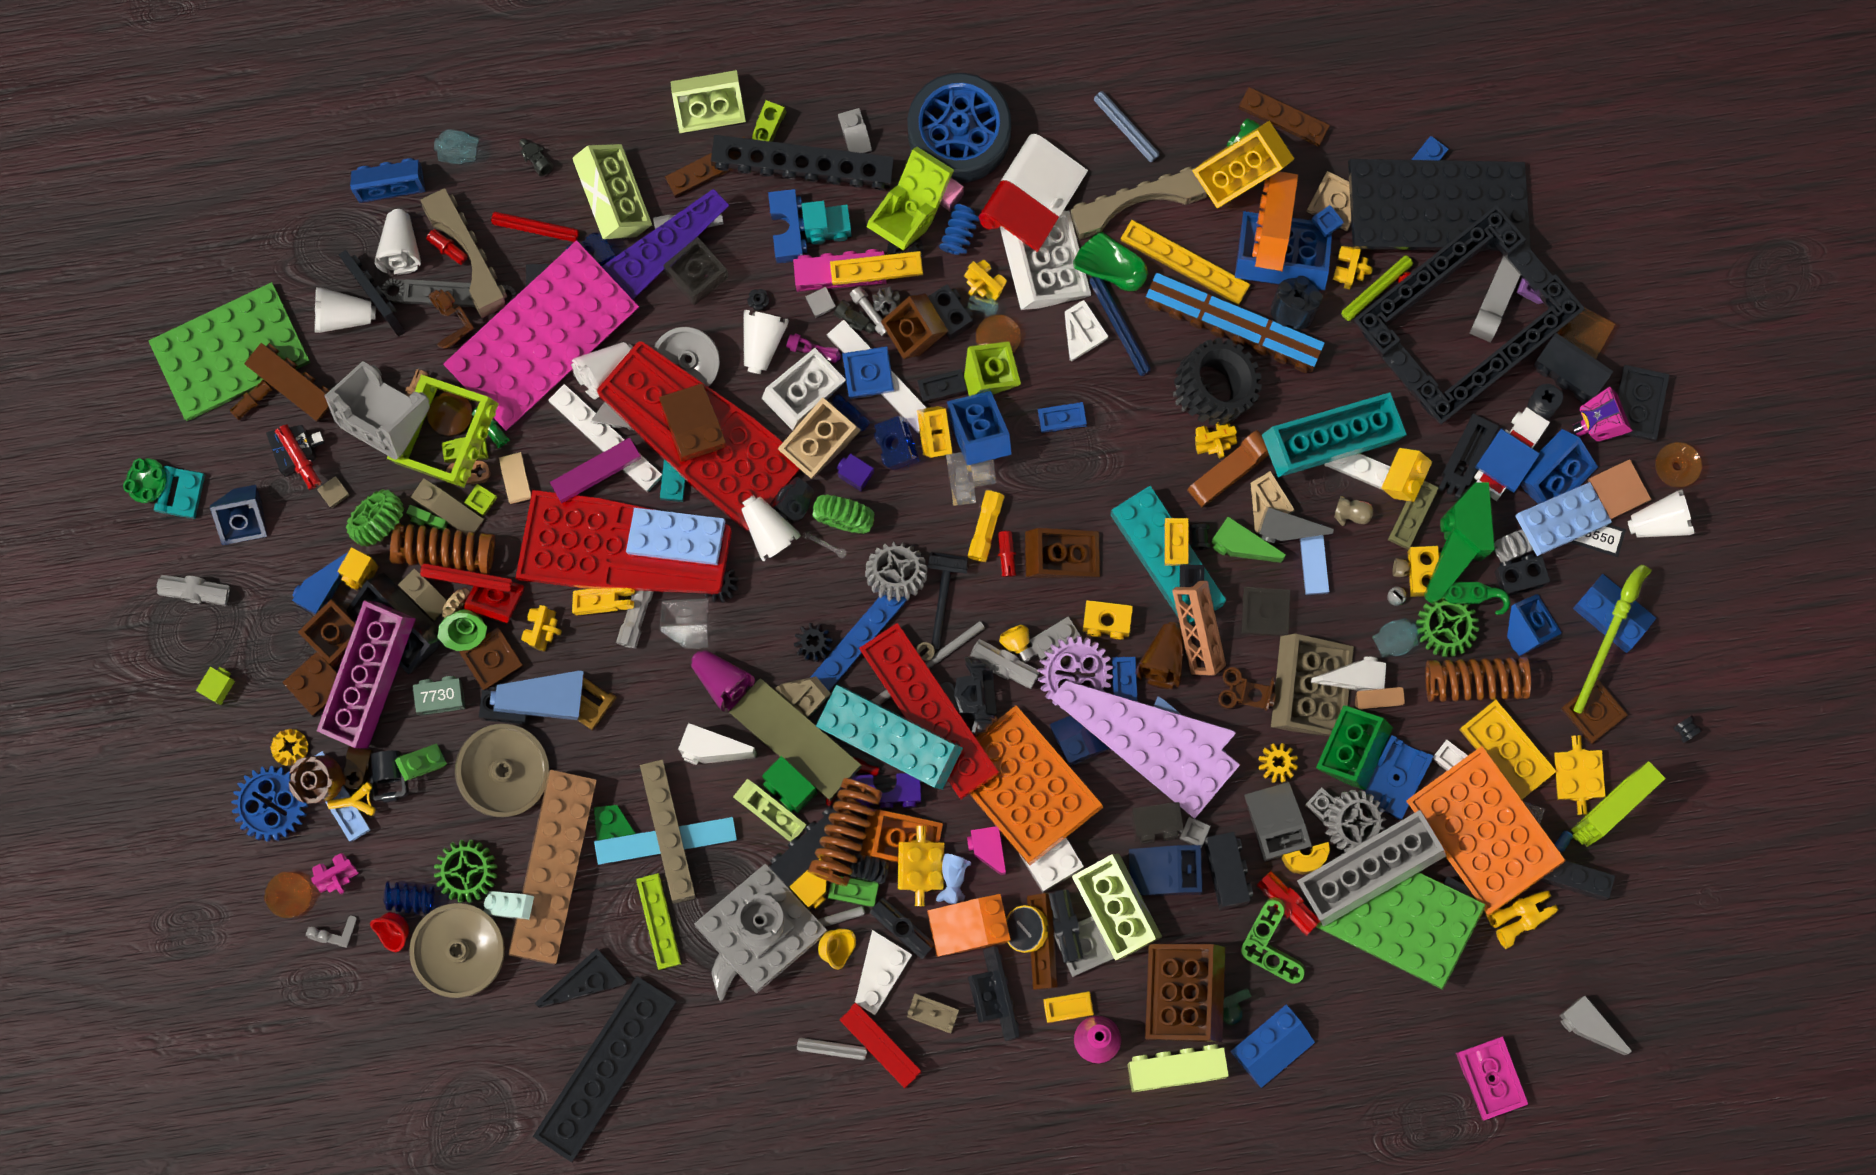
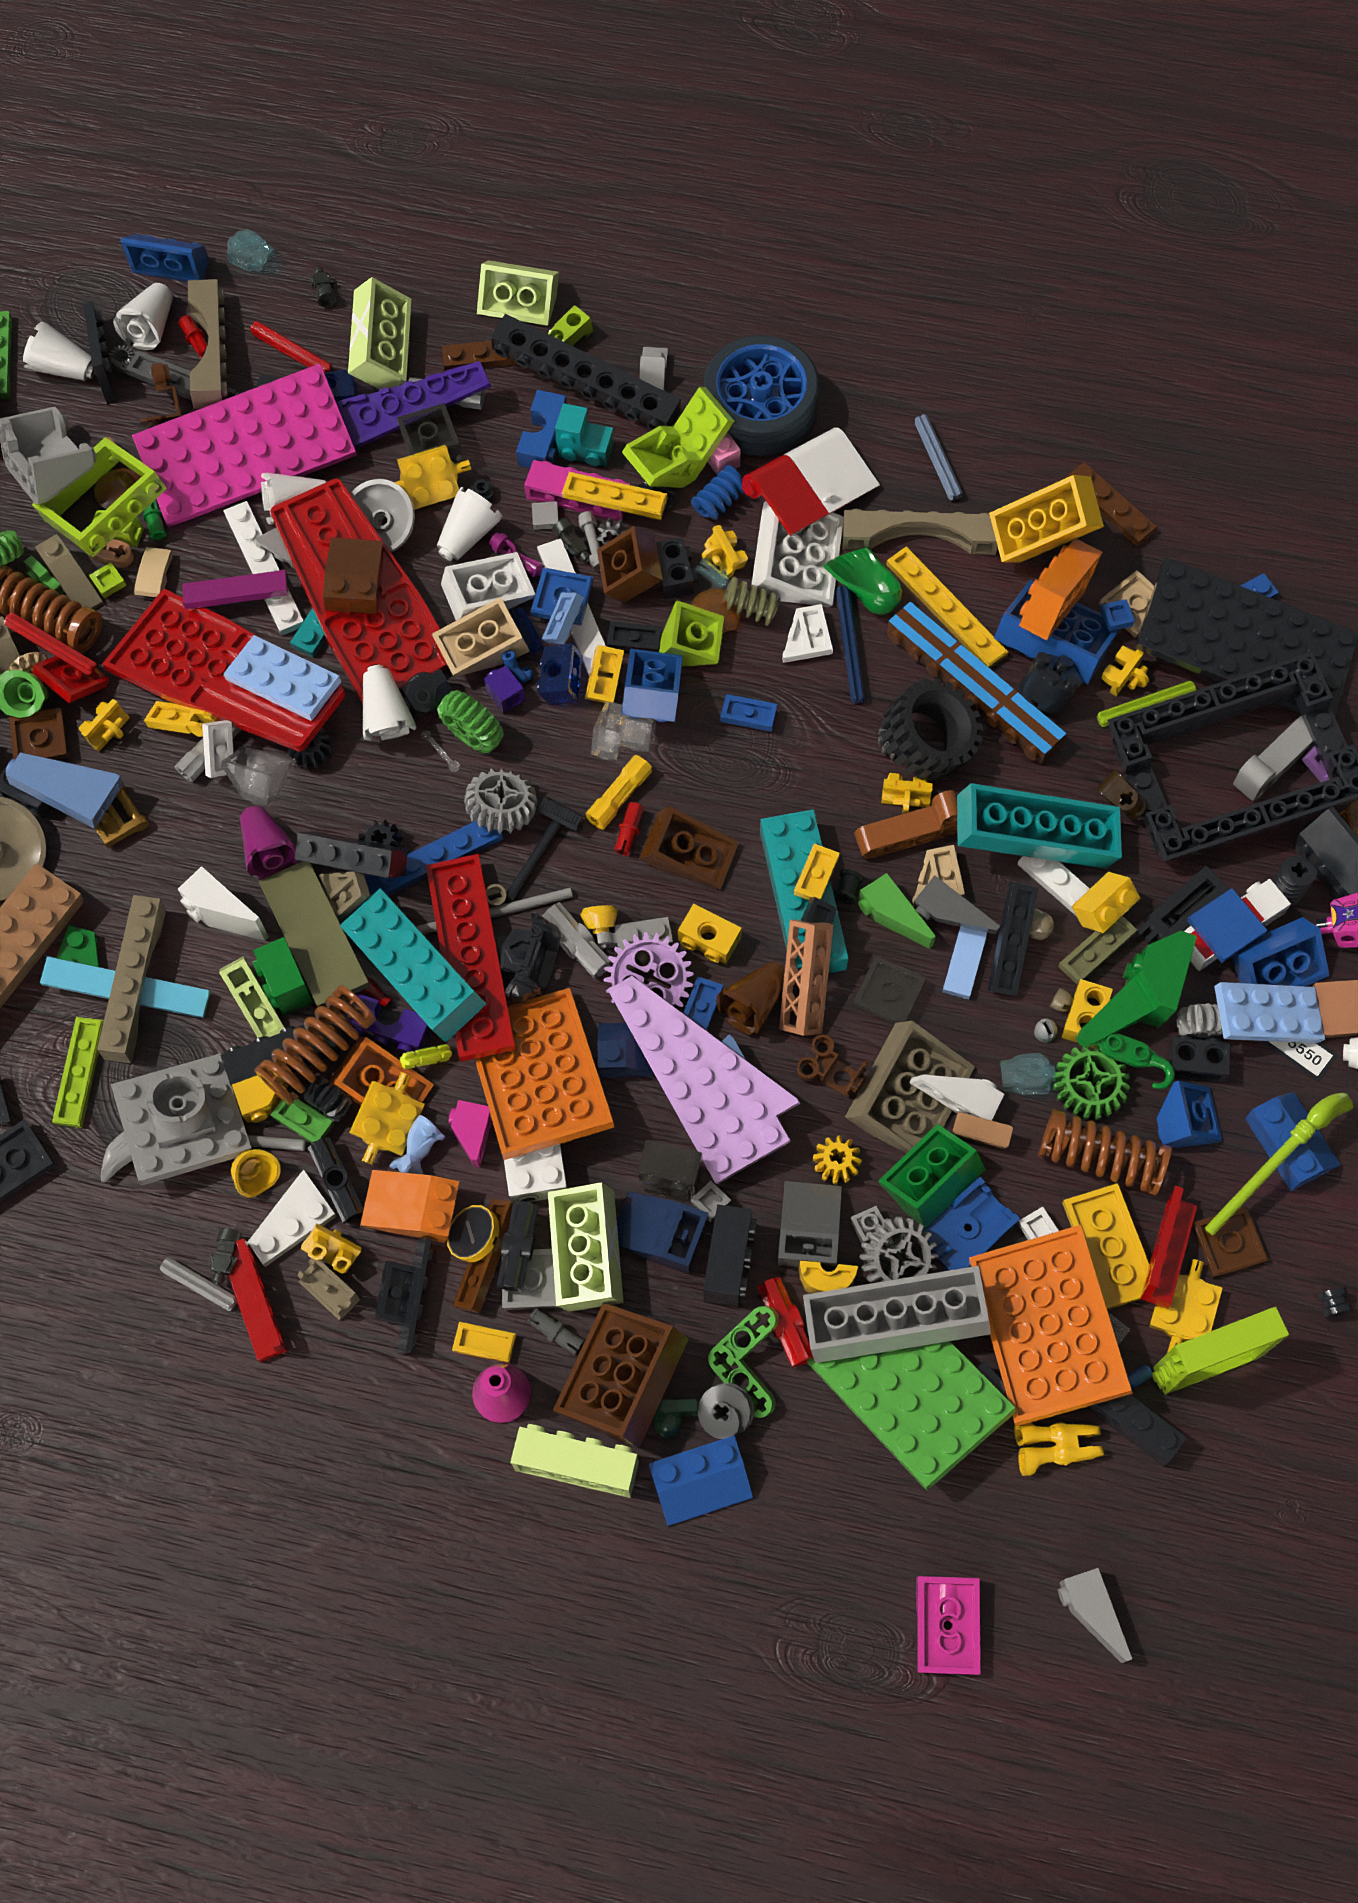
camera: 20 degrees right, 10 degrees down
none -> white plate [203,720,234,778]
none -> pearl dark grey piece [210,1228,242,1285]
none -> black brick [295,831,408,878]
none -> yellow hips [301,1223,361,1274]
none -> yellow plate [394,445,471,510]
none -> neon yellow axle [400,1044,452,1069]
none -> blue arm [502,651,534,684]
none -> dark grey pin [526,1308,585,1356]
none -> medium blue plate [542,593,584,644]
none -> dark grey piece [698,1383,754,1439]
none -> olive piece [722,577,780,626]
none -> black plate [988,882,1039,996]
none -> dark brown piece [1096,769,1148,819]
none -> red fence [1140,1186,1197,1309]

